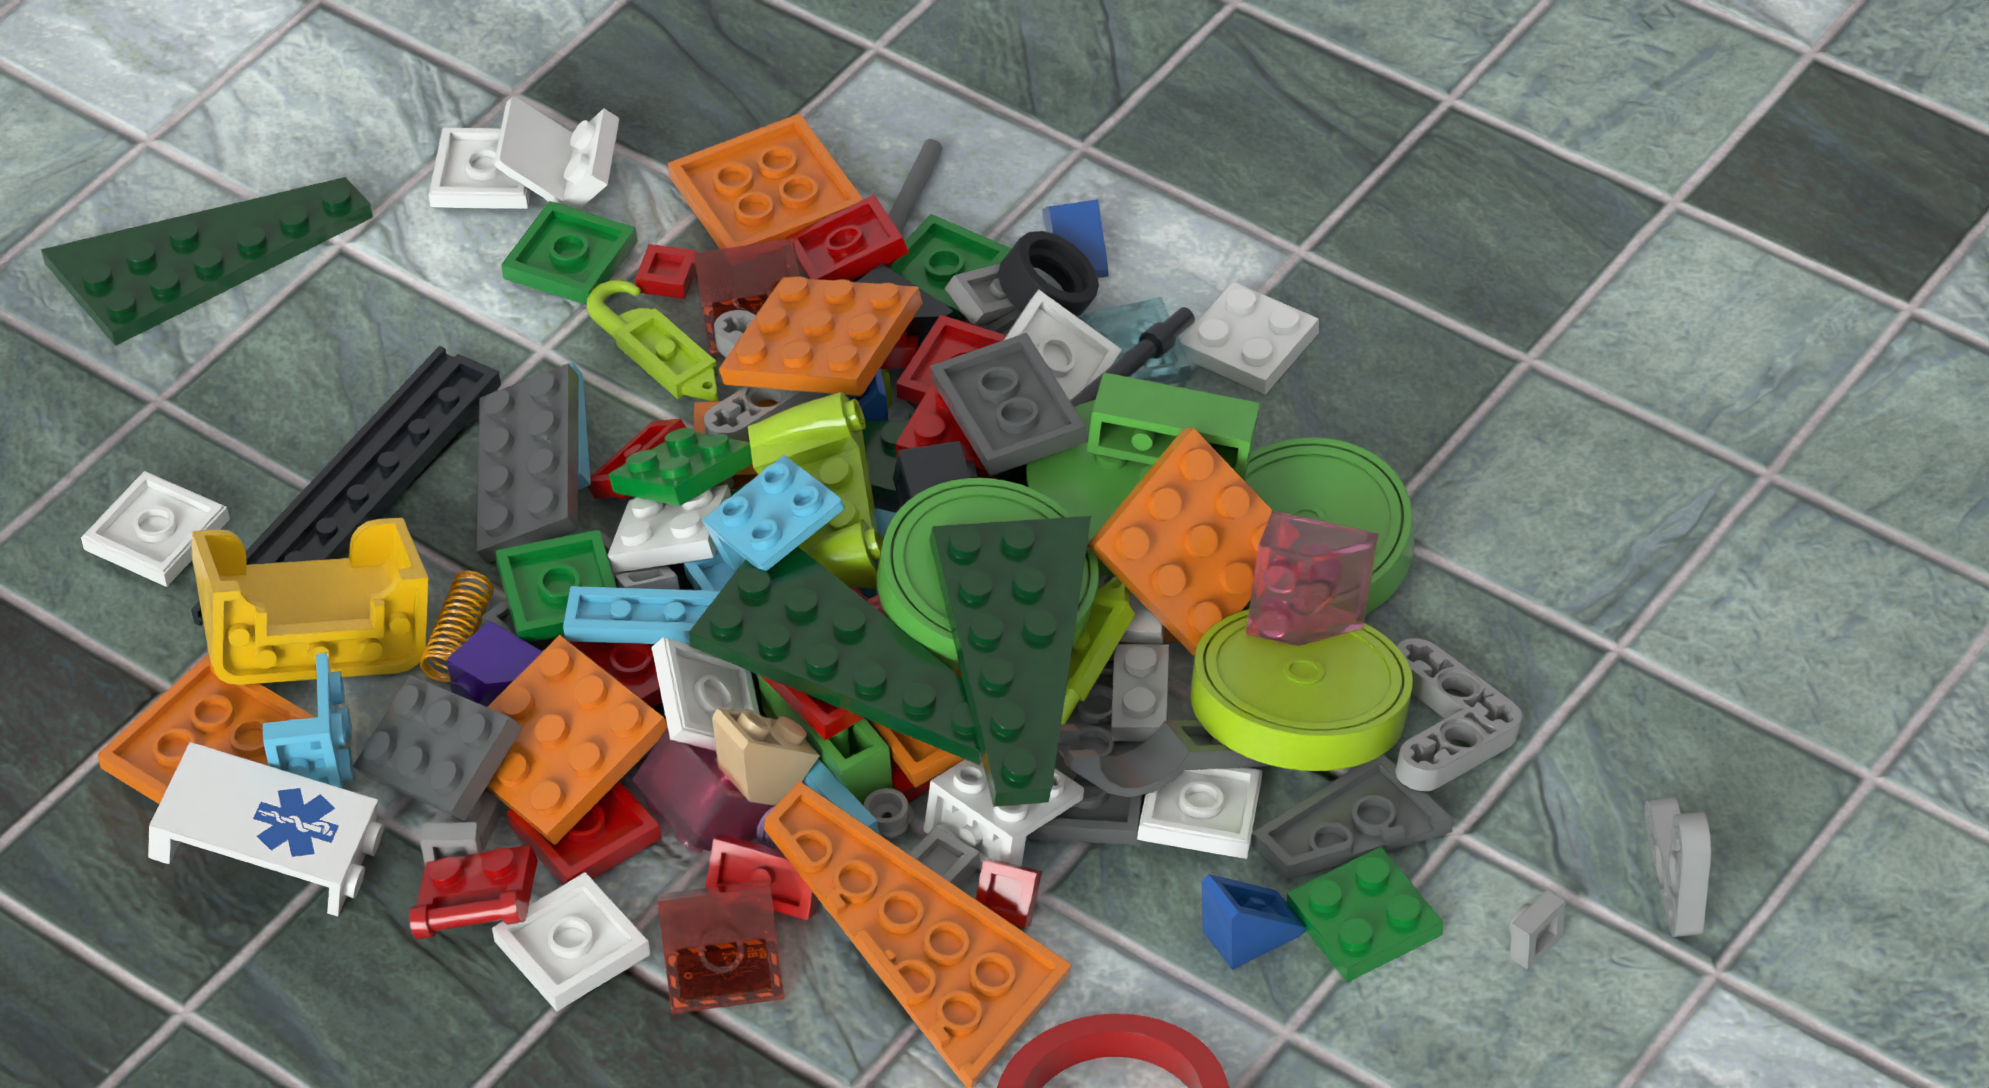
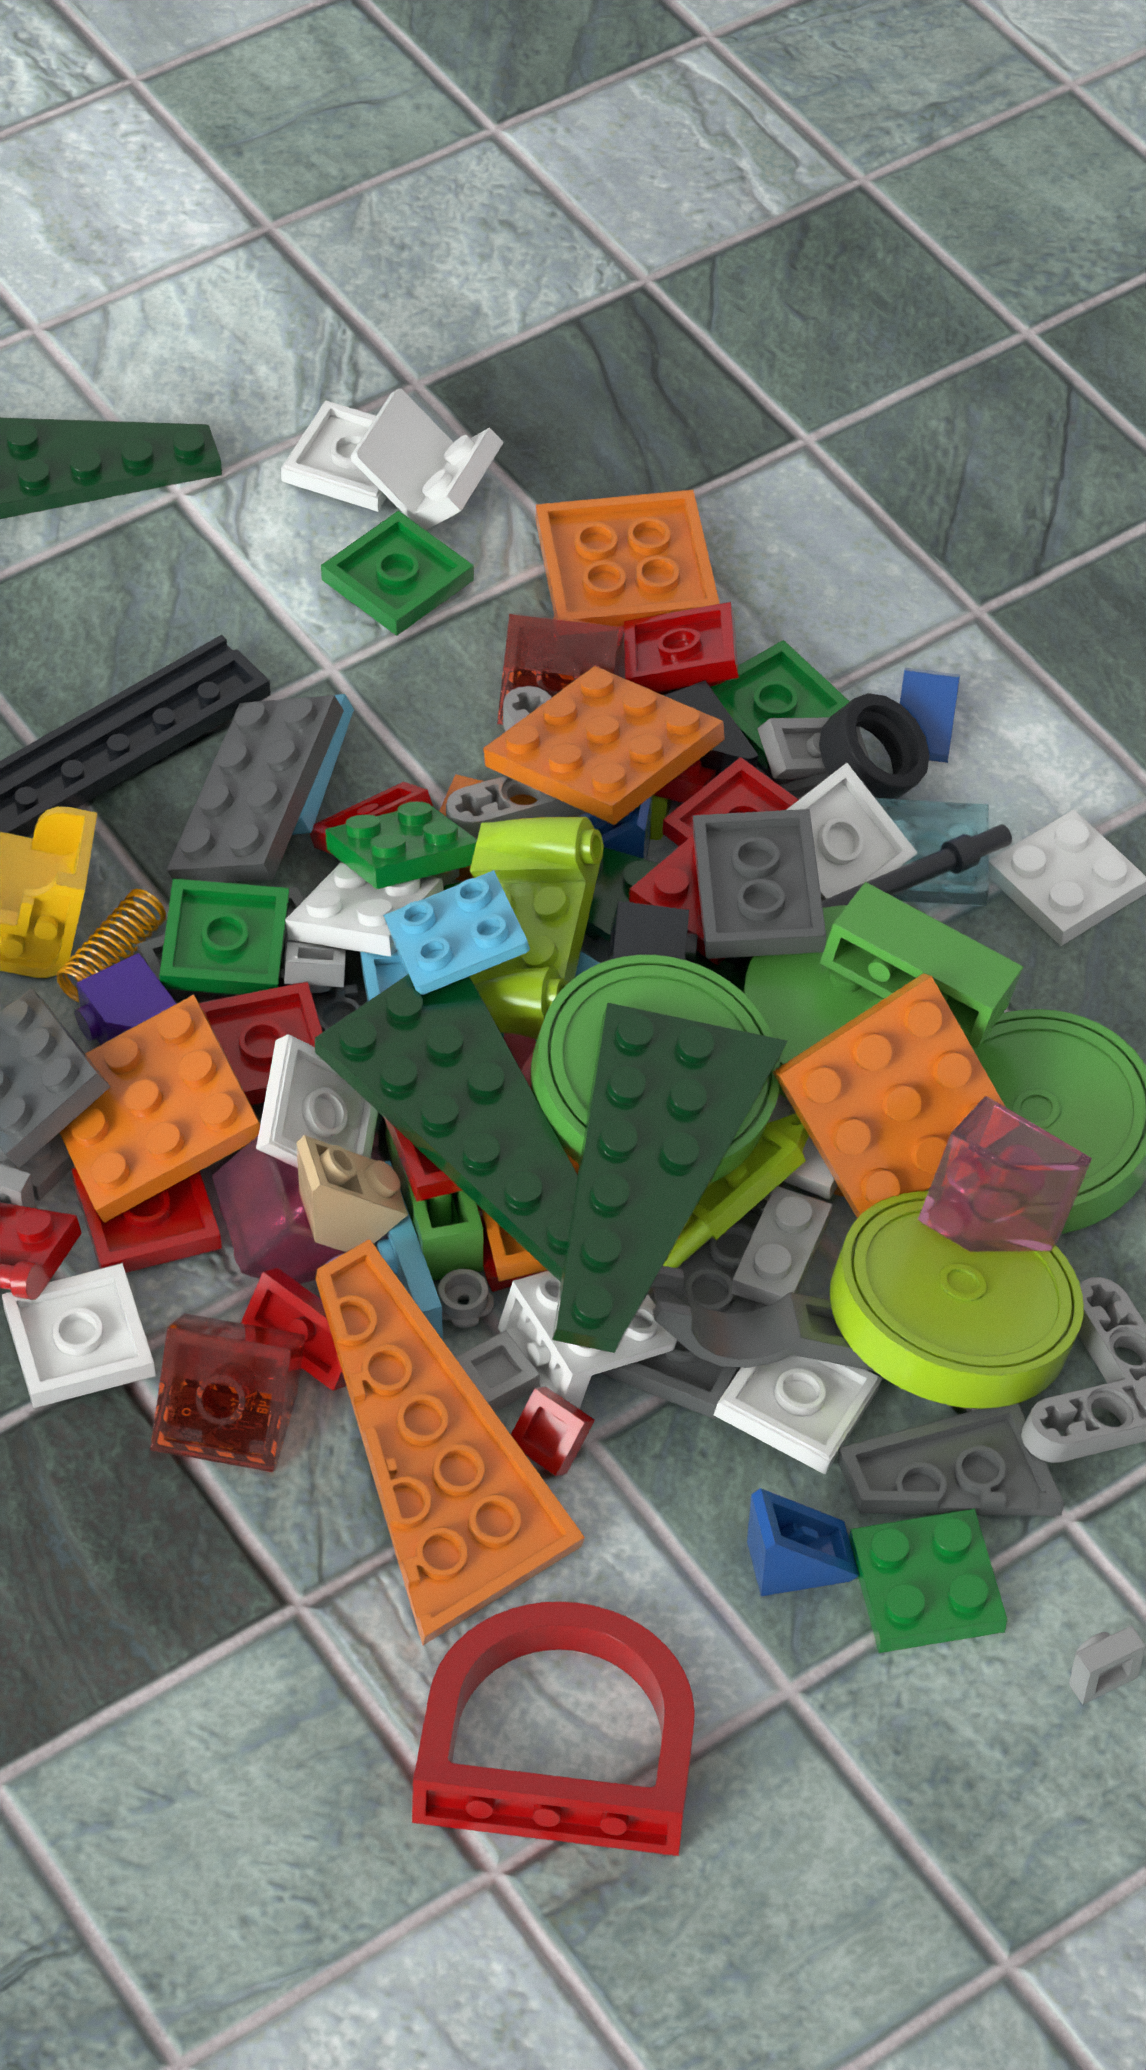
camera: 15 degrees right, 5 degrees up
medium azure plate [563,586,720,644] -> none
lime plate [587,280,718,402] -> none
red plate [635,244,698,299] -> none
dark grey bar [859,139,943,279] -> none

